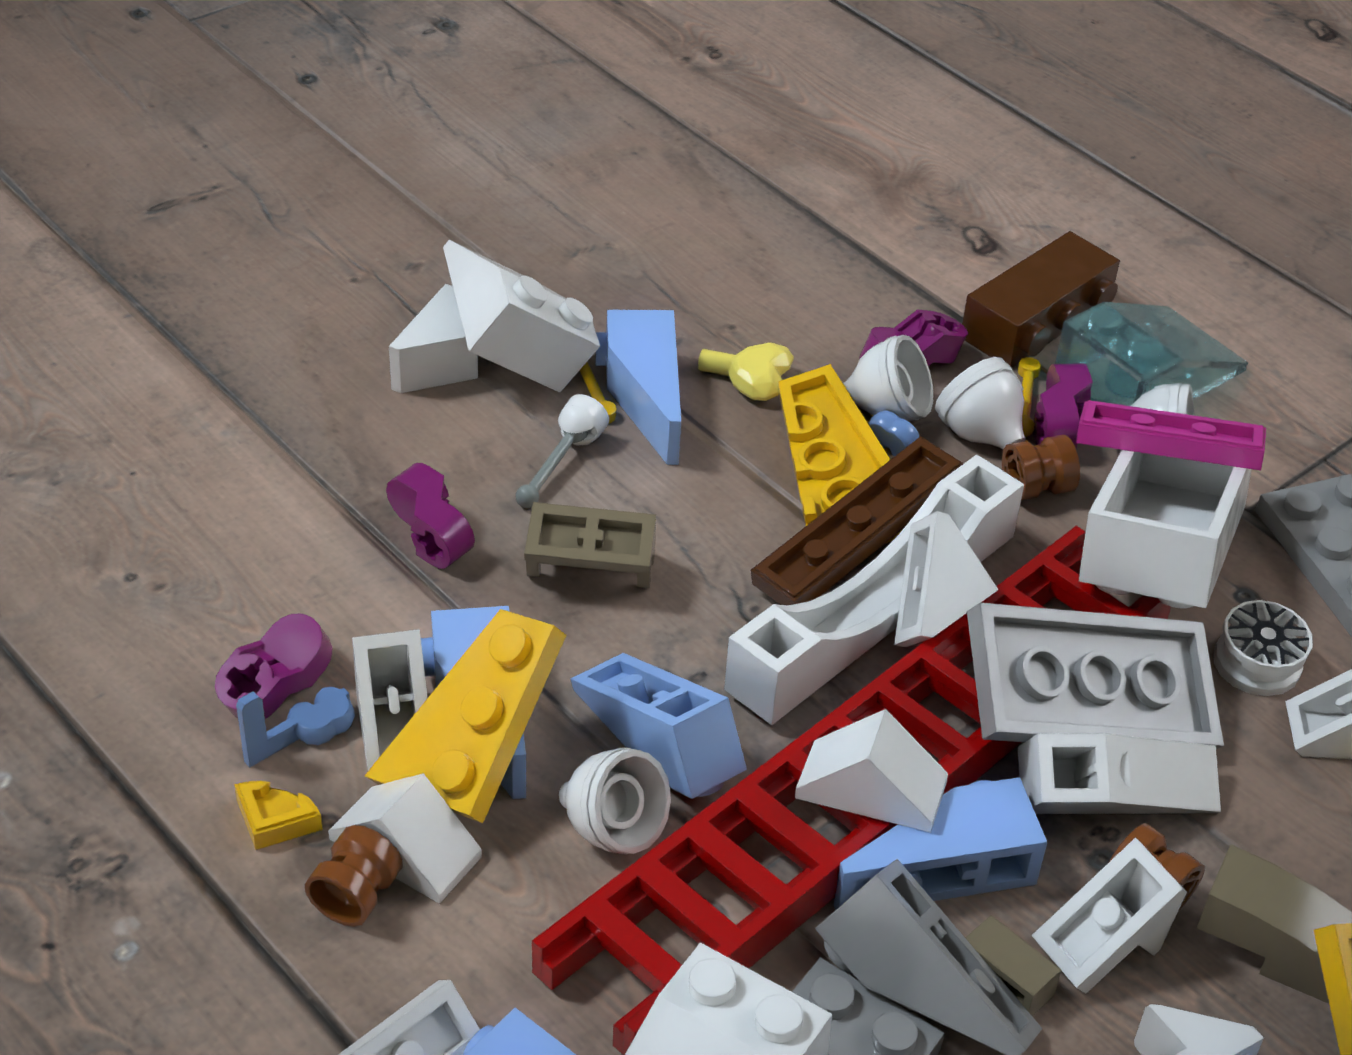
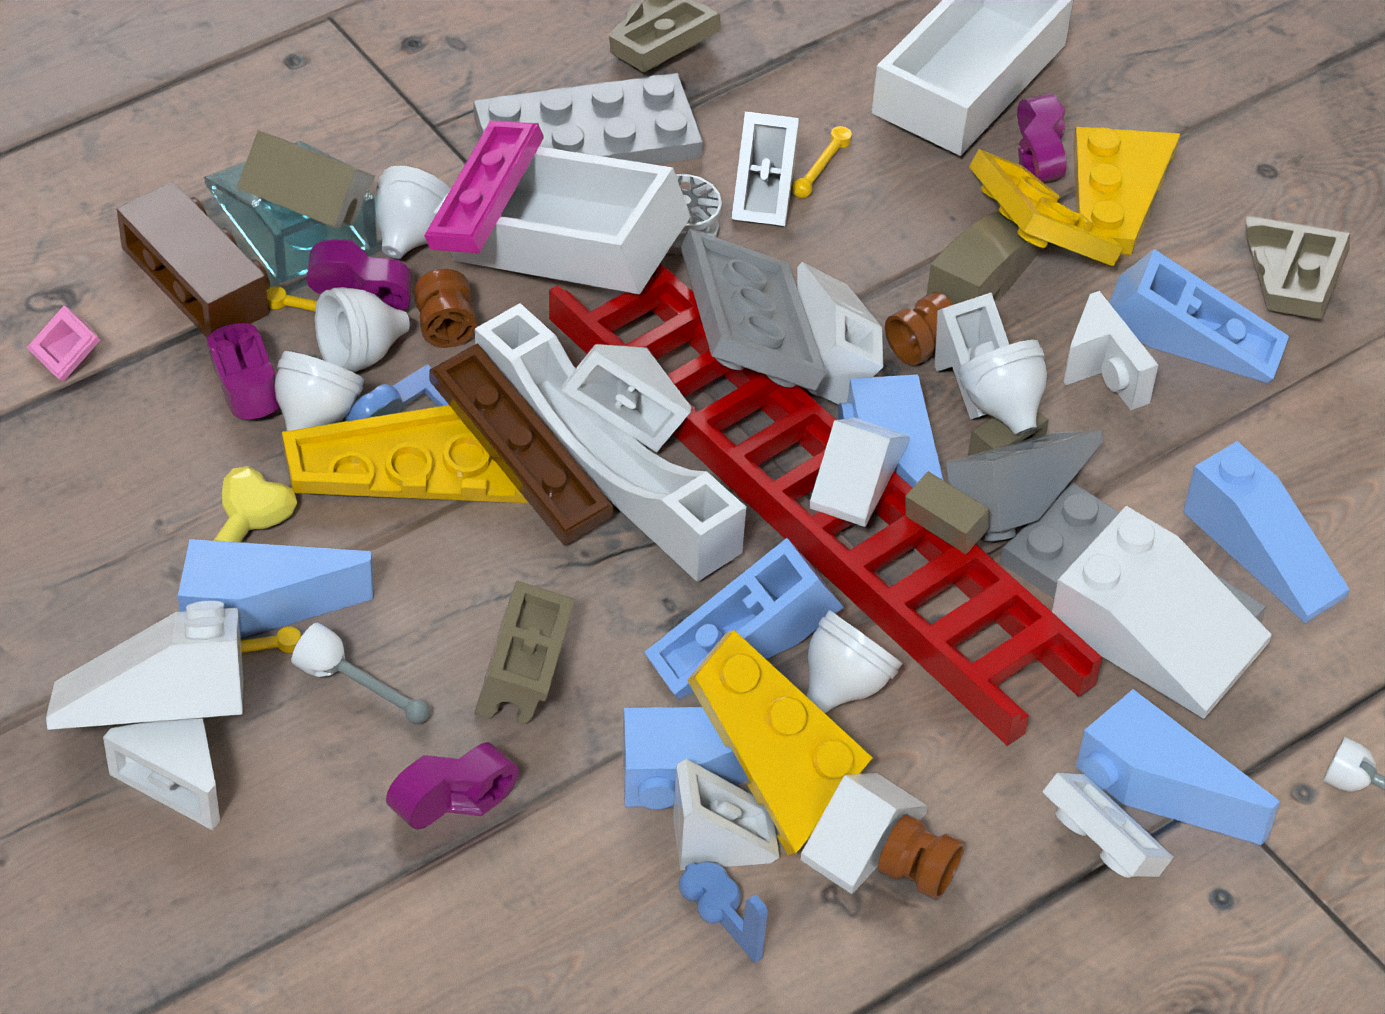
camera: 85 degrees left, 5 degrees up
magenta piece [215,613,333,719] -> none
yellow tile [234,781,323,850] -> none
none -> bright pink slope [26,305,101,382]
none -> dark tan hinge [236,130,375,229]
none -> dark tan piece [905,471,989,554]
none -> white helmet [958,340,1047,436]

